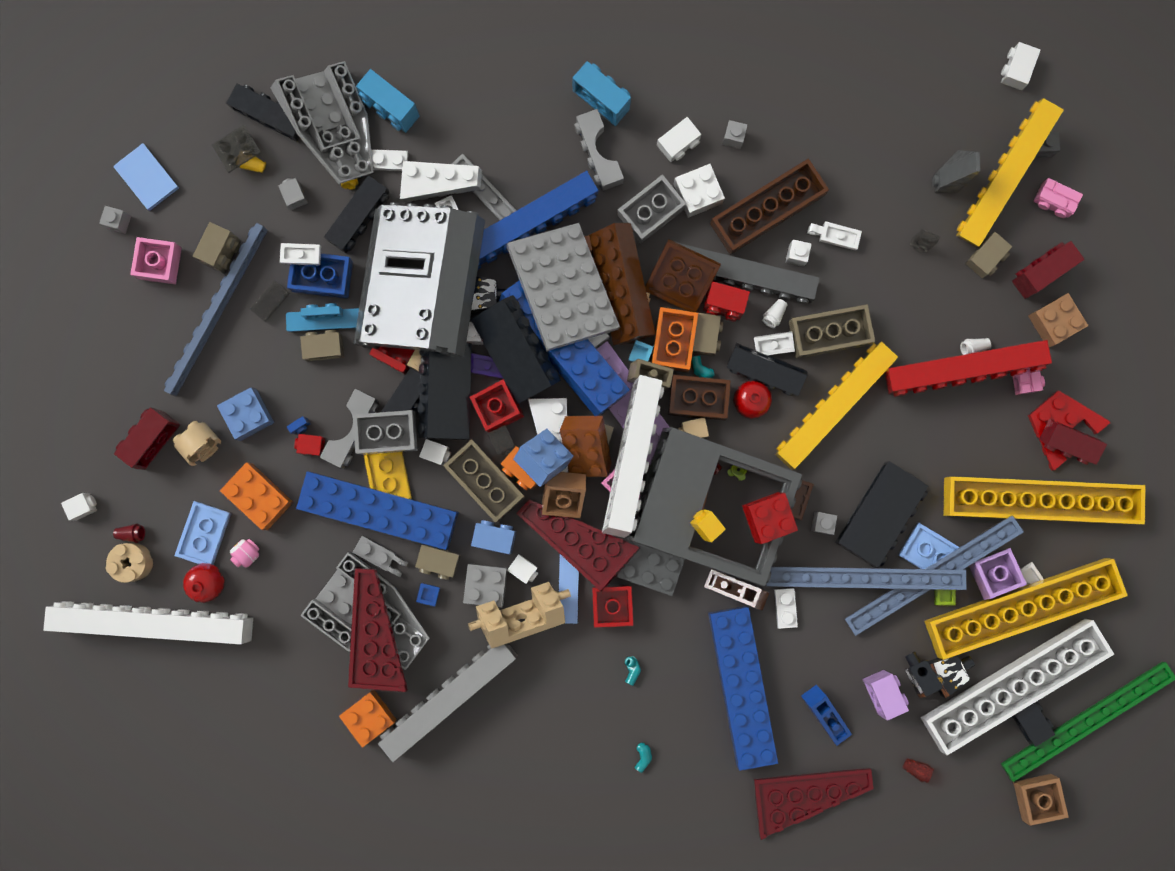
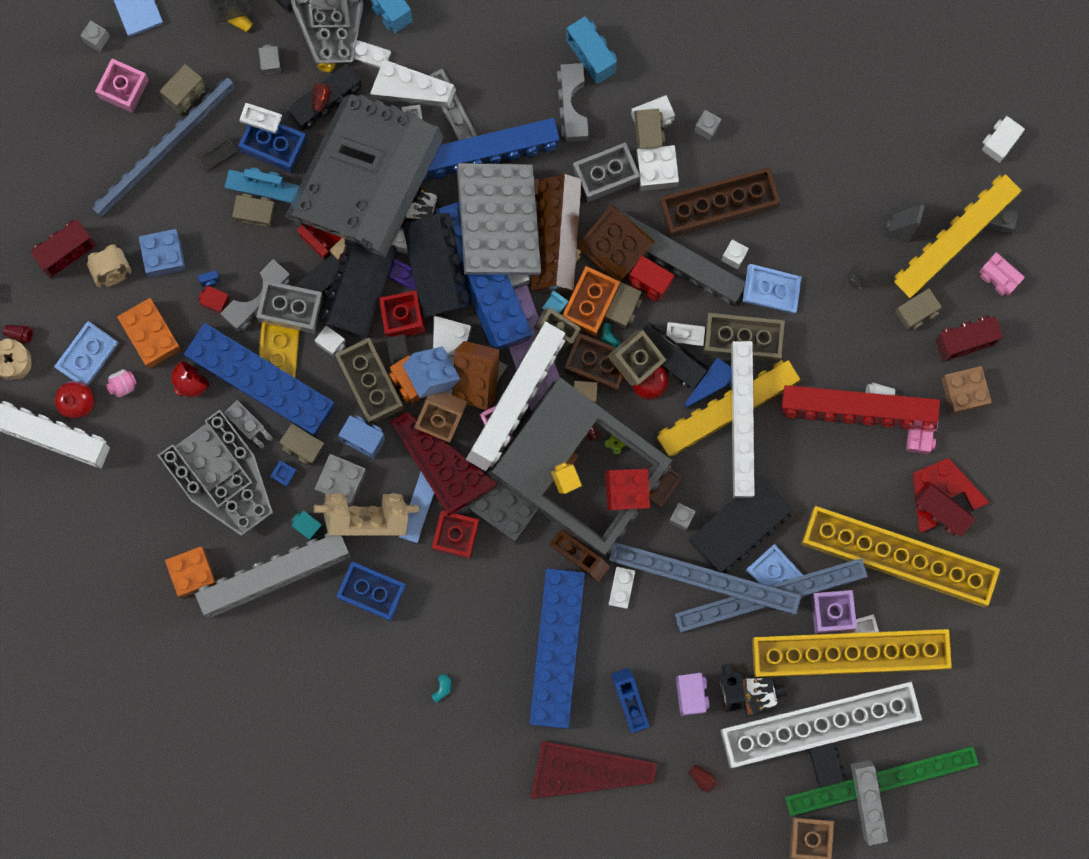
camera: 15 degrees right, 5 degrees down
dark red wing [348,568,408,692] -> none
white brick [507,554,538,584] -> none
teal arm [625,656,641,686] -> none
white cone [762,299,788,328] -> none
white plate [807,221,862,251] -> none
lime tile [934,589,956,605] -> none
none -> red cylinder [171,361,210,398]
none -> teal brick [291,510,323,541]
none -> clear red cone [312,83,331,112]
none -> blue brick [336,561,406,622]
none -> dark tan brick [608,330,666,386]
none -> dark tan brick [634,108,665,149]
none -> blue slope [684,358,732,409]
none -> white brick [731,341,754,498]
none -> light blue tile [743,264,802,314]
none -> light grey brick [851,760,888,845]

